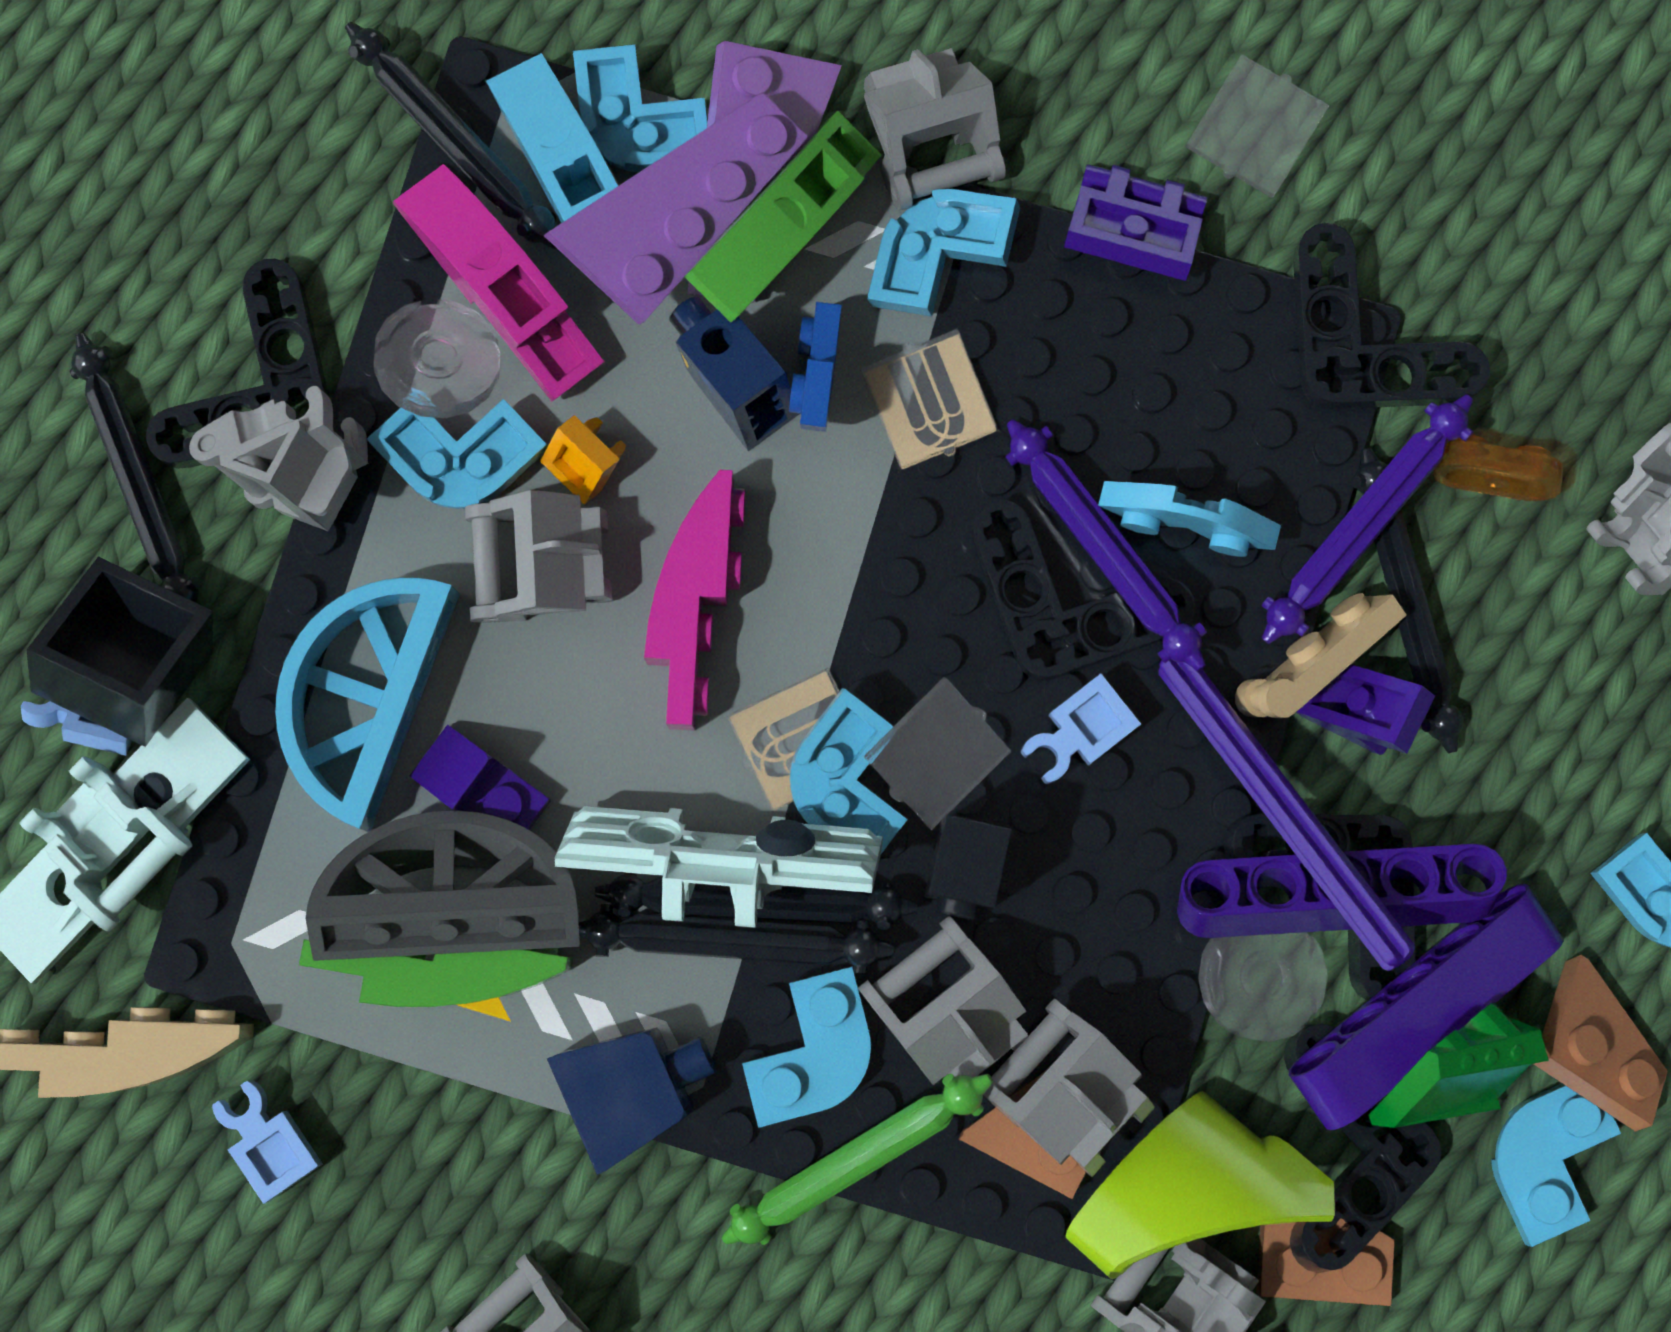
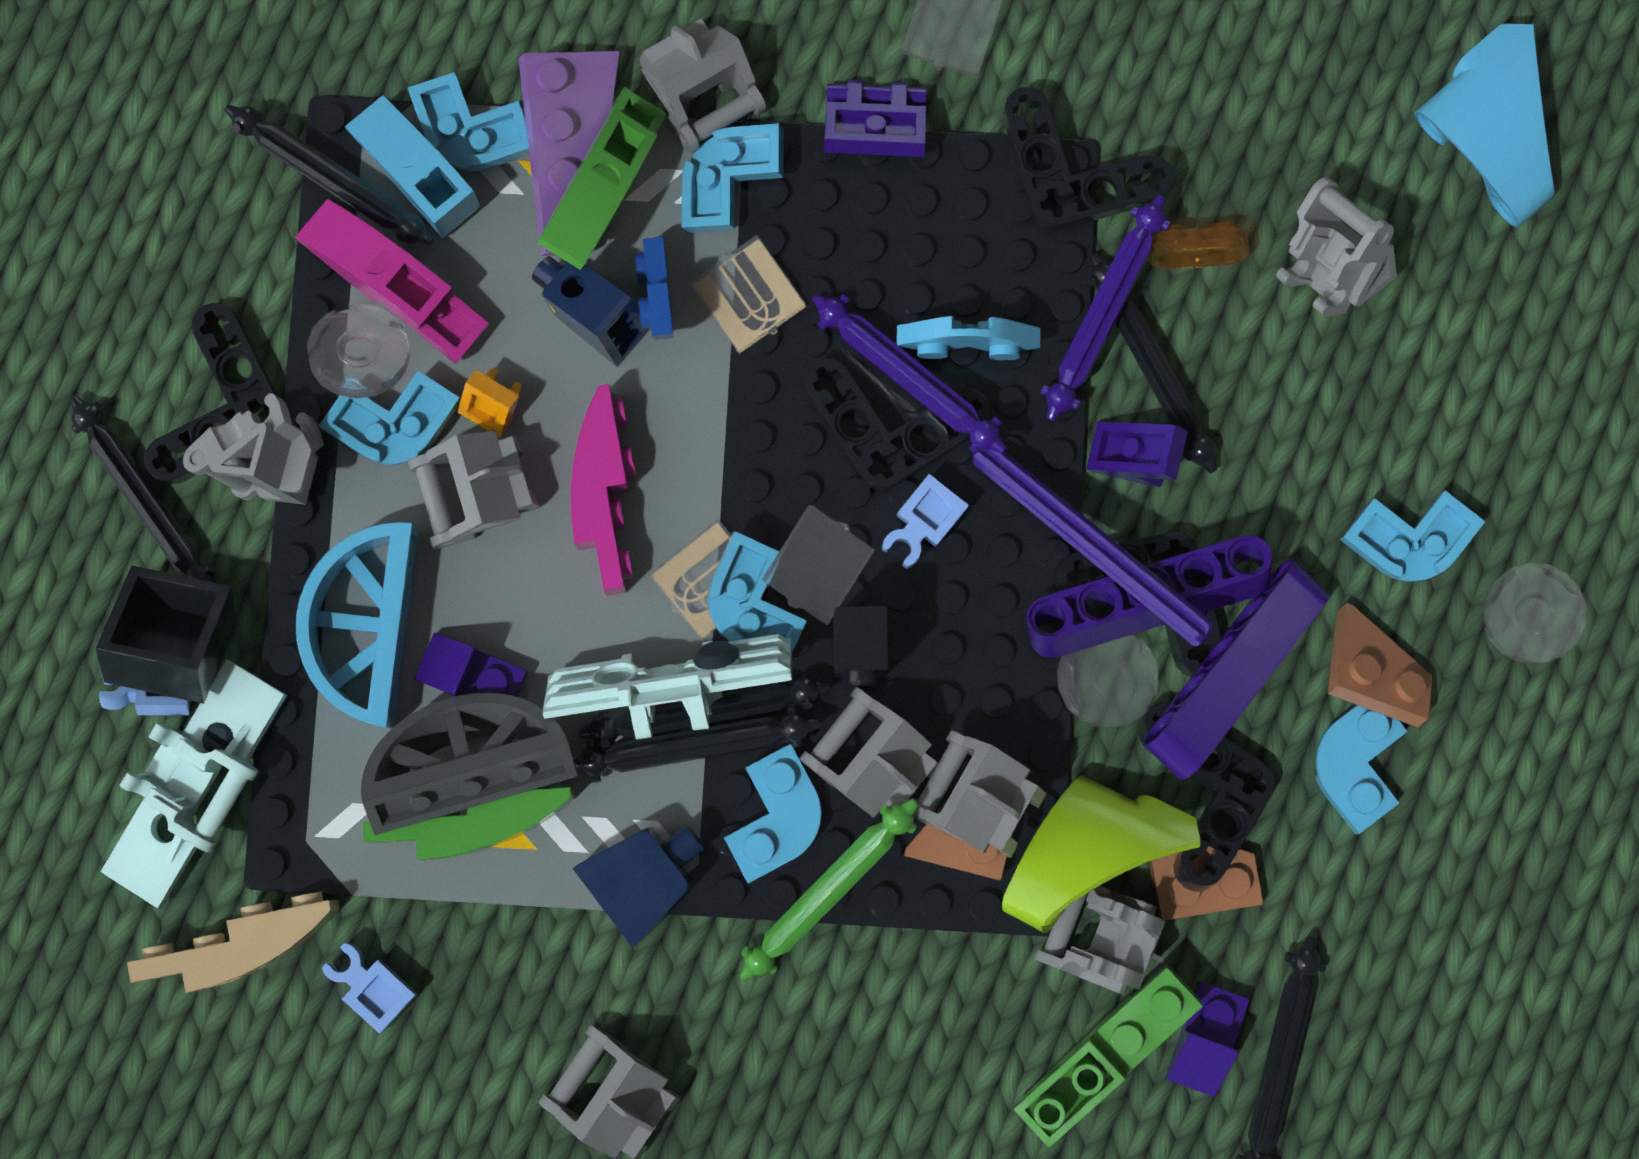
camera: 15 degrees left, 0 degrees up
medium lavender wing [544,92,809,325] -> none
tan plate [1235,593,1406,718] -> none
green slope [1368,1002,1549,1128] -> none

